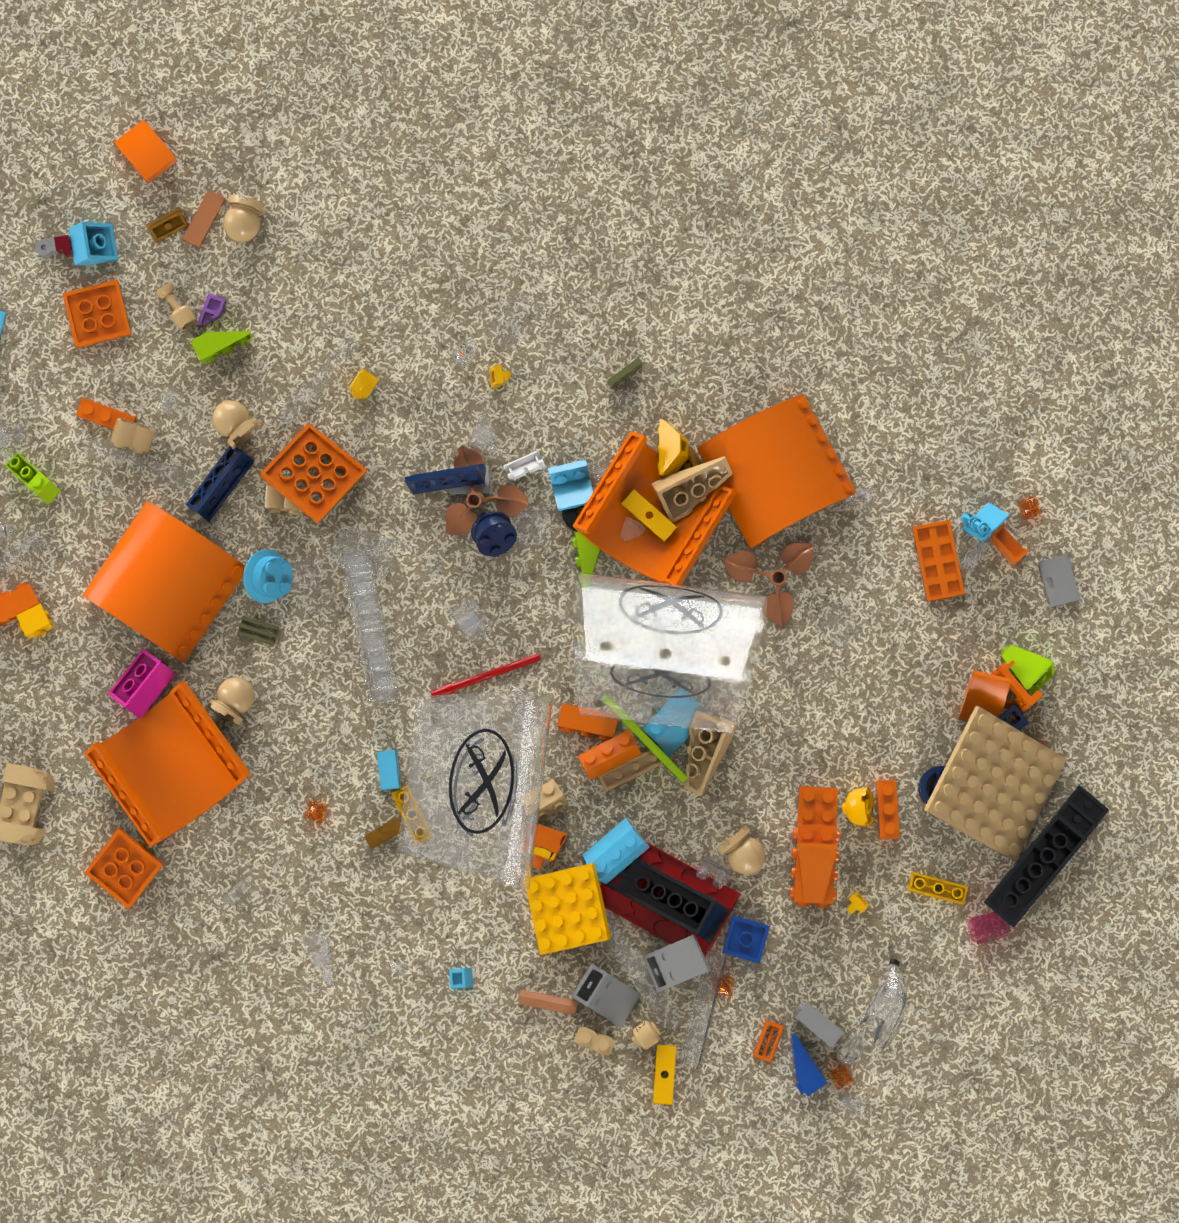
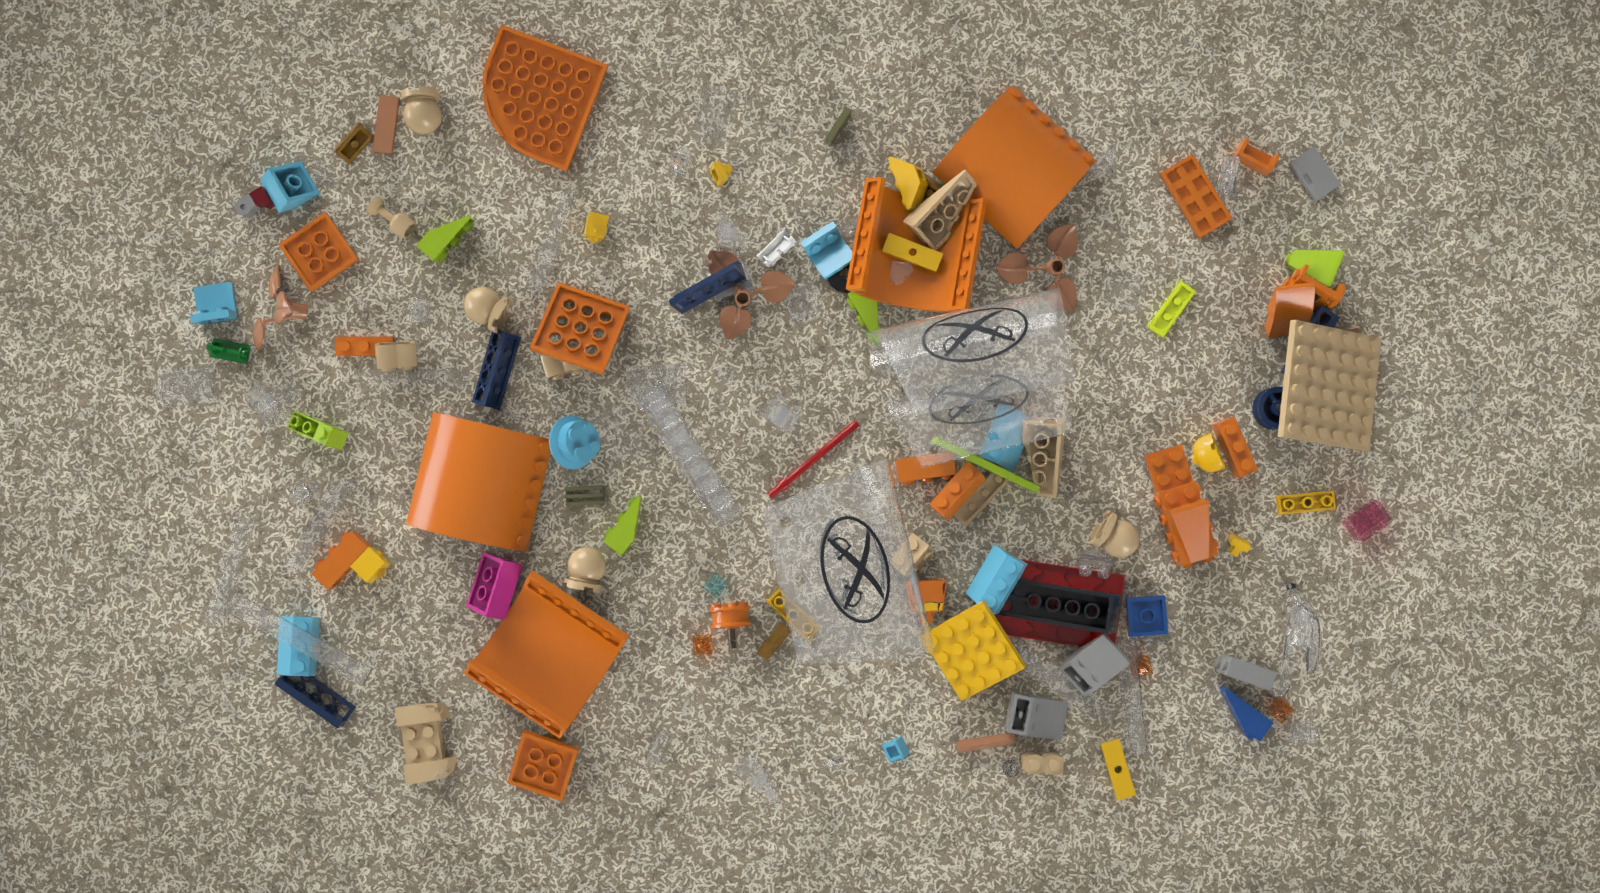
camera: 25 degrees left, 5 degrees up
orange slope [114,120,178,184] -> none
medium lavender tile [196,293,227,328] -> none
medium azure tile [377,750,401,791] -> none
dark blue wheel [471,511,517,557] -> none
tan head [631,1020,661,1050] -> none
orange tile [753,1020,784,1063] -> none
medium azure hinge [961,502,1010,542] -> none
black slope [983,785,1109,928] -> none
clear orange tile [1017,495,1042,520] -> none
none -> nougat plant [253,265,308,352]
none -> orange plate [482,25,608,172]
none -> lime slope [603,495,642,556]
none -> clear light blue plate [702,572,729,599]
none -> orange wheel [708,602,752,649]
none -> clear tile [1001,757,1021,778]
none -> neon yellow tile [1147,280,1196,338]

